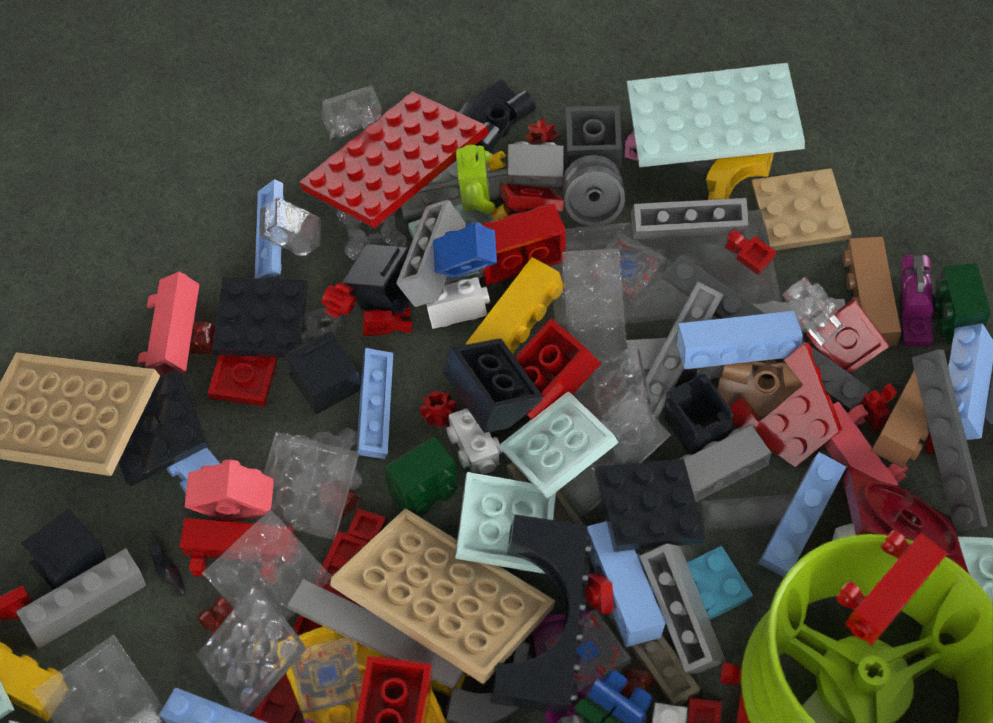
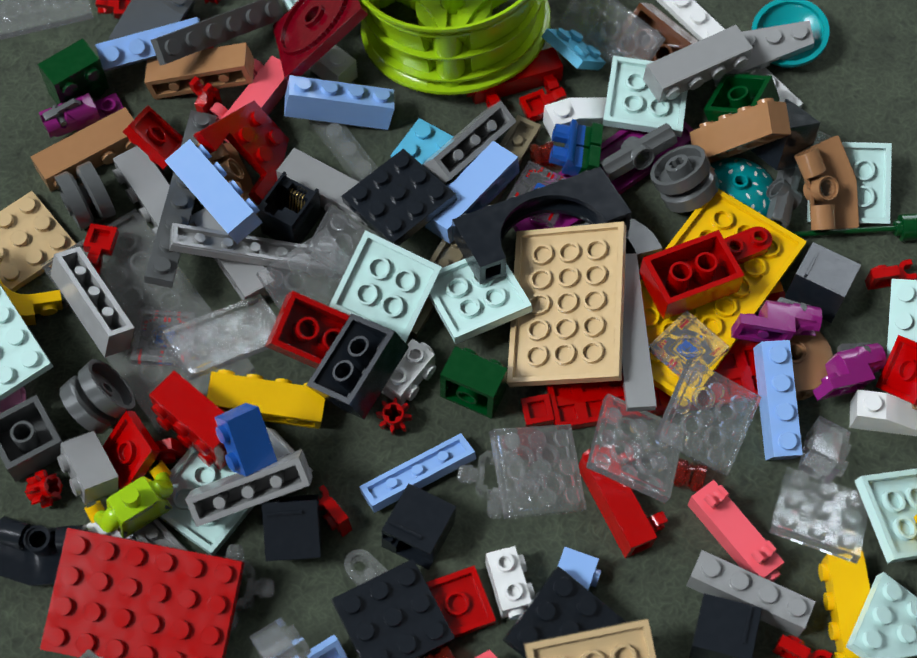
camera: 125 degrees left, 5 degrees up
black bar [149,545,185,596] -> none
coral brick [185,460,274,522] -> none
red gear [321,282,357,319] -> none
red plate [585,572,614,614] -> none
clear brick [782,277,844,345] -> none
none -> dark grey wheel [54,161,116,231]
none -> white brick [485,546,535,620]
none -> coral brick [688,480,784,582]

